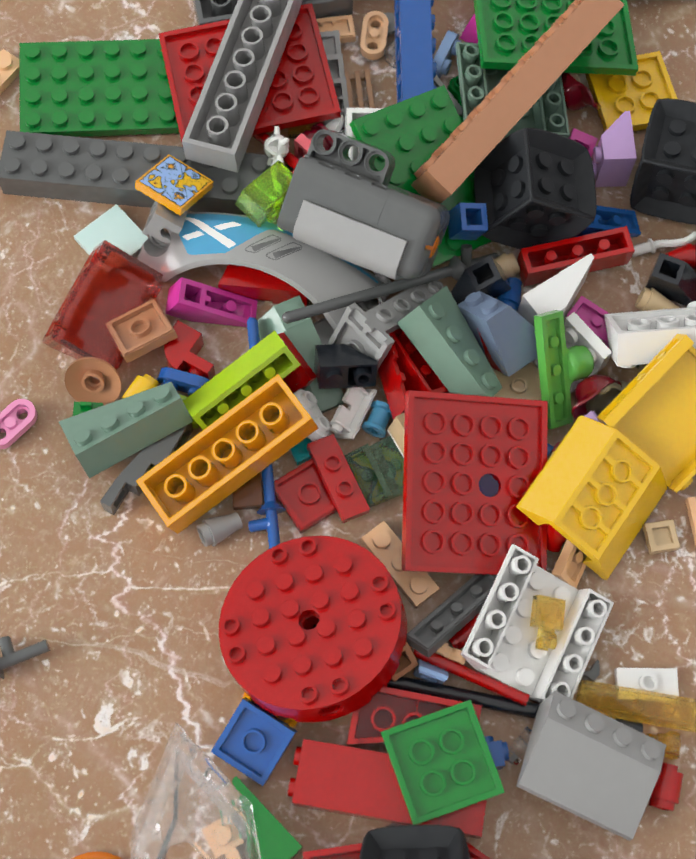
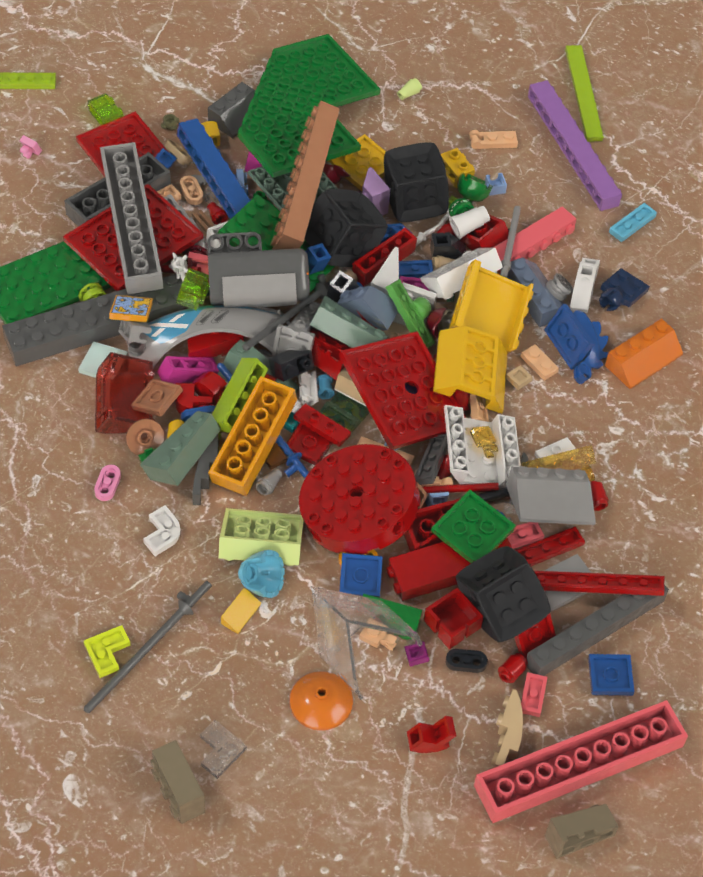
camera: 30 degrees left, 15 degrees down
none -> lime wheel [78,282,106,302]
none -> white plate [143,505,180,556]
none -> red brick [192,371,227,406]
none -> red cone [207,202,228,225]
none -> yellowish green slope [218,508,304,566]
none -> yellow slope [221,588,261,634]
none -> medium azure hair [238,550,285,598]
none -> blue plate [399,260,433,279]
none -> coral plate [508,522,544,549]
none -> red tile [516,526,585,566]

